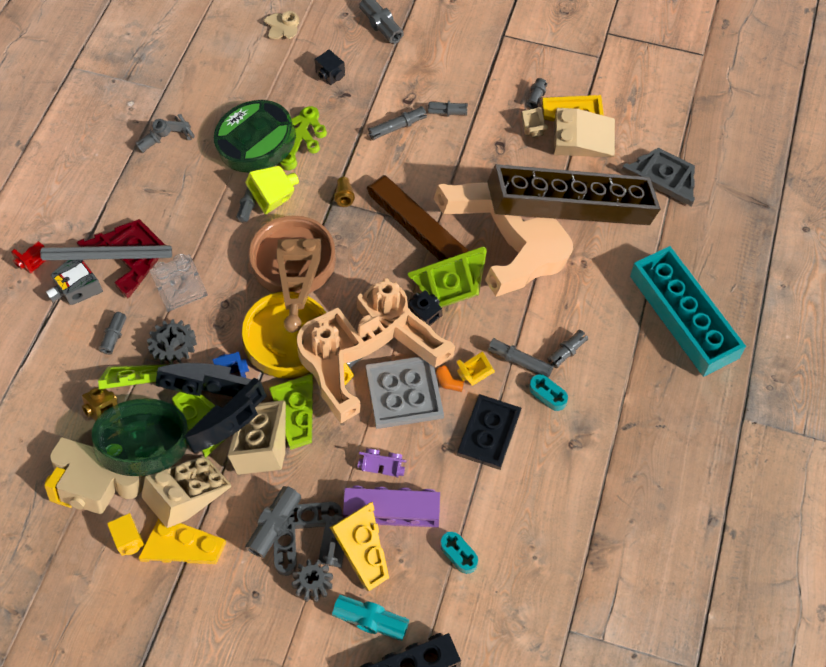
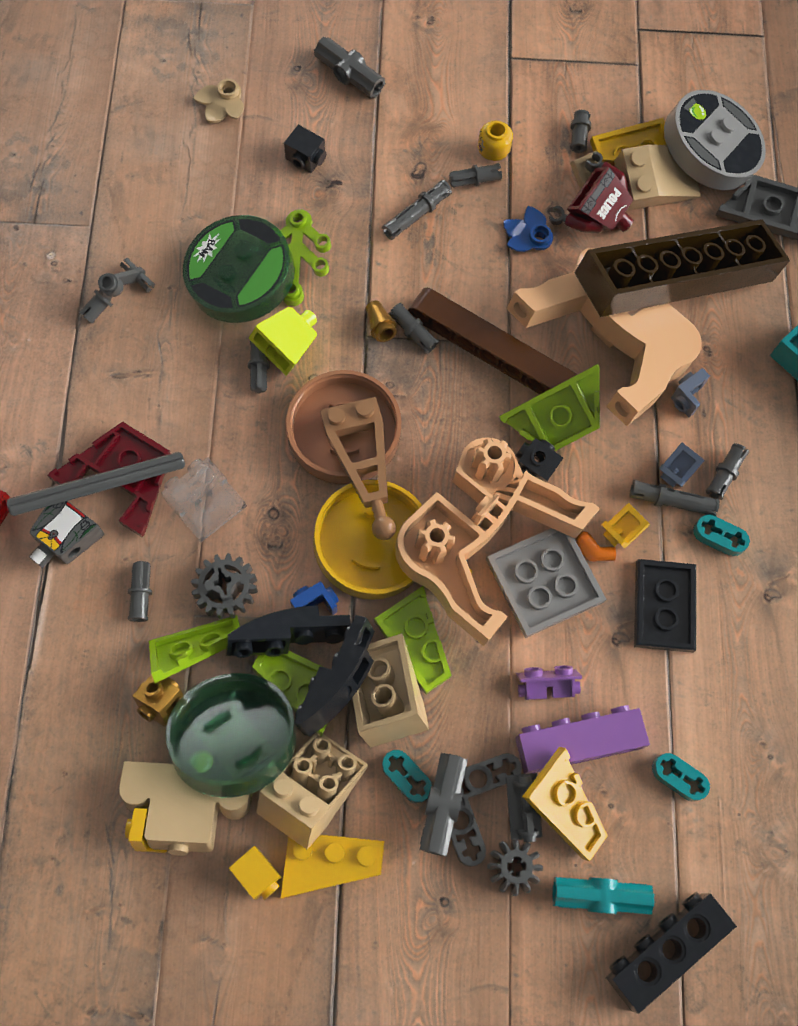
camera: 20 degrees left, 10 degrees up
none -> teal beam [382,750,432,803]
none -> dark grey pin [389,303,439,354]
none -> yellow head [477,120,513,161]
none -> blue plate [503,206,553,252]
none -> dark red torso [549,152,633,233]
none -> sand blue bracket [659,442,705,487]
none -> light grey piece [664,90,766,190]
none -> sand blue bracket [671,368,710,417]

